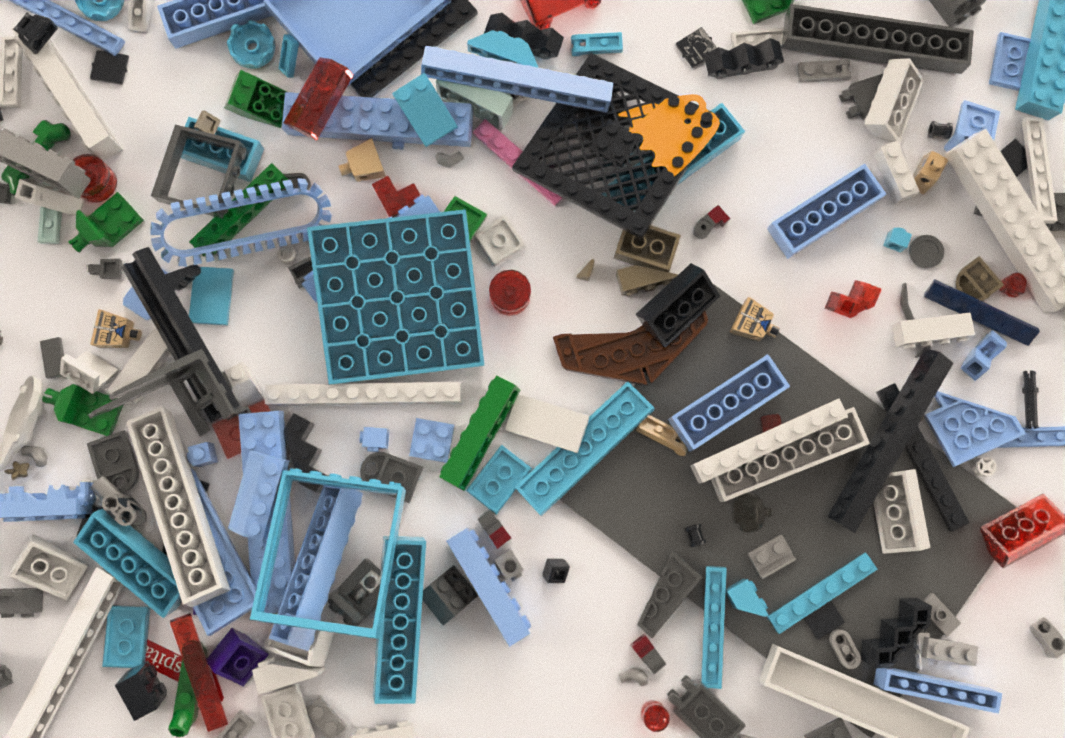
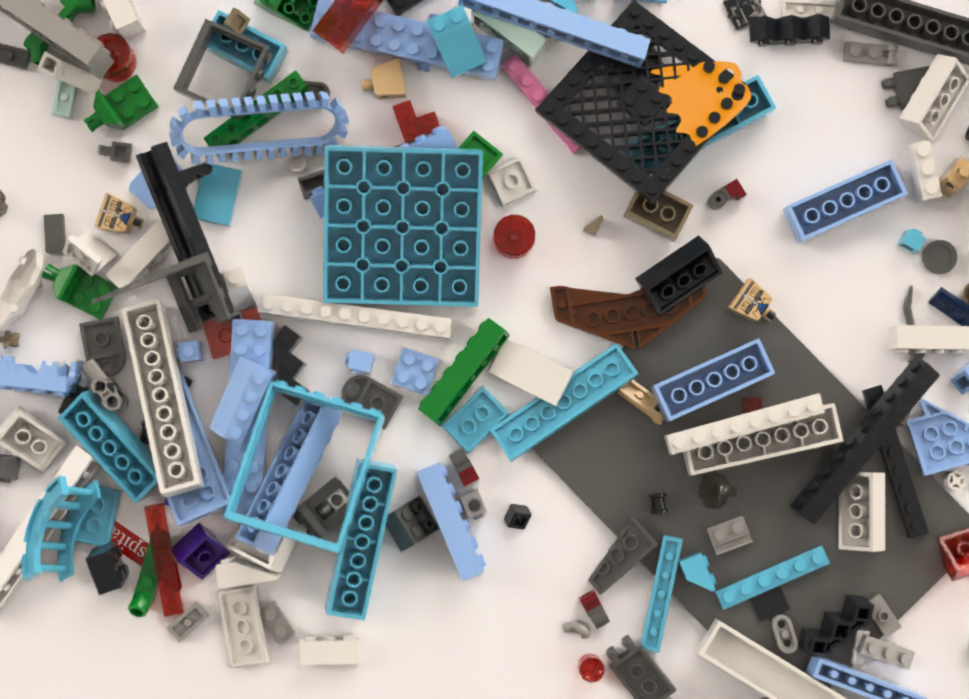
camera: 10 degrees right, 5 degrees up
light grey arm [21,446,48,467] -> none
light grey arm [435,151,464,168] -> none
dark tan slope [616,265,678,297] -> none
clear red brick [824,280,882,318] -> none
none -> medium azure fence [22,476,101,582]

